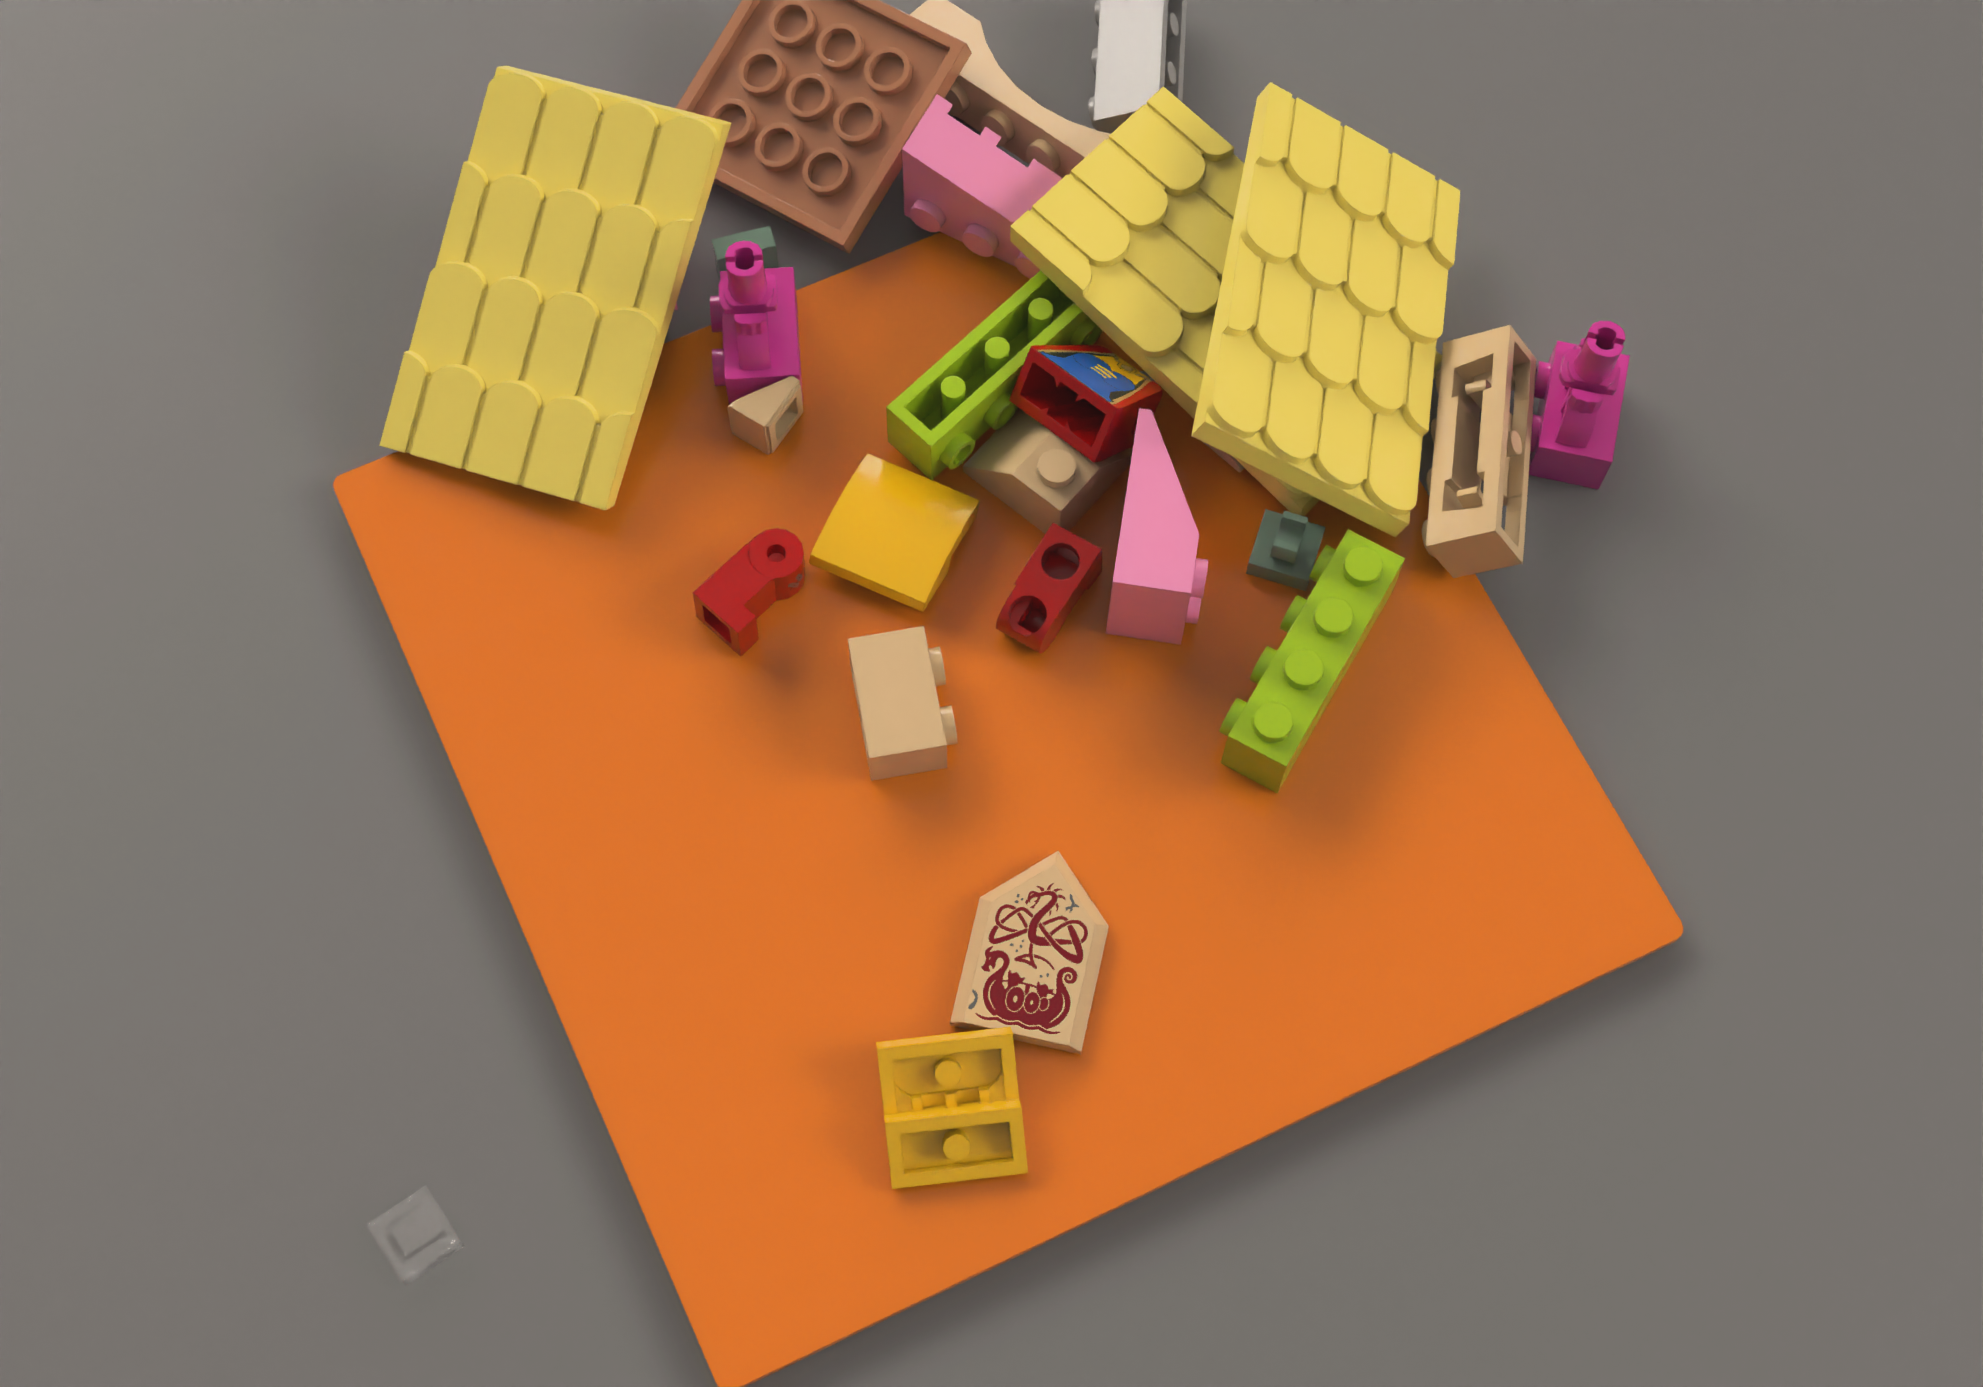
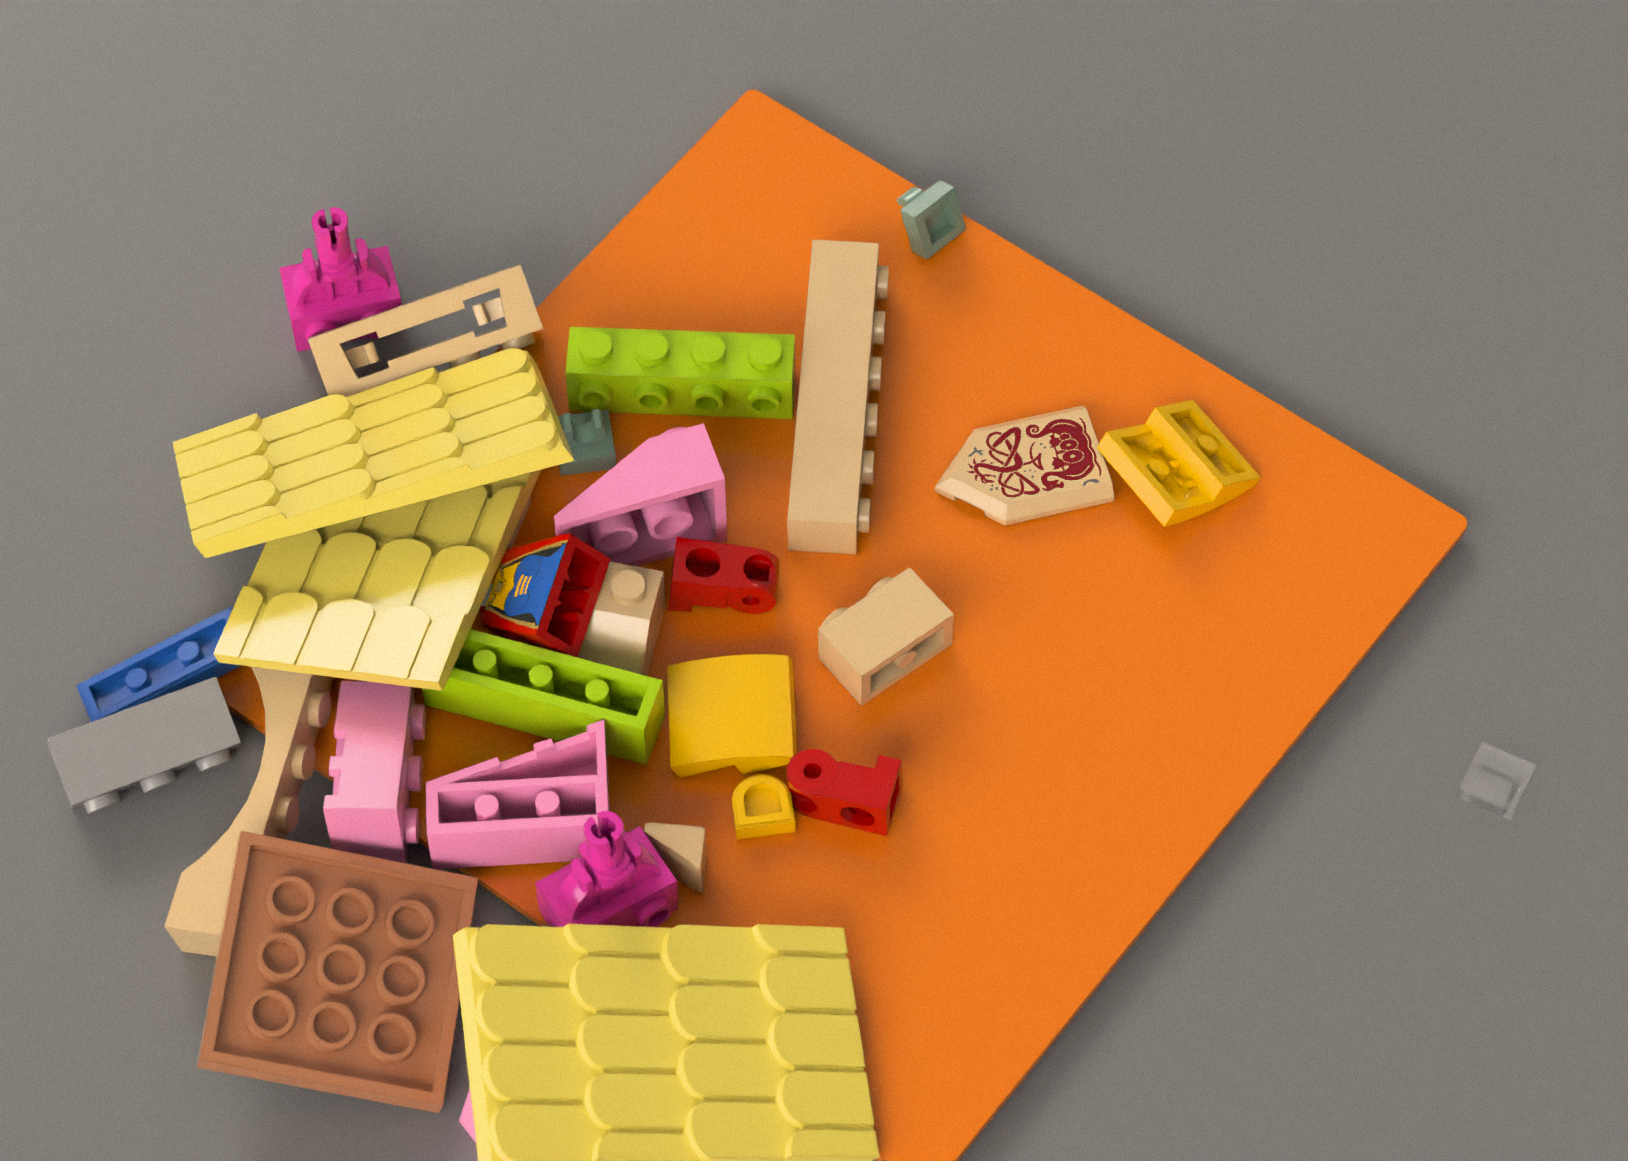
camera: 115 degrees left, 10 degrees down
none -> blue tile [76,606,242,722]
none -> bright pink wedge [426,720,610,869]
none -> yellow tile [732,774,795,840]
none -> tan brick [787,240,889,554]
none -> sand green tile [897,180,966,259]

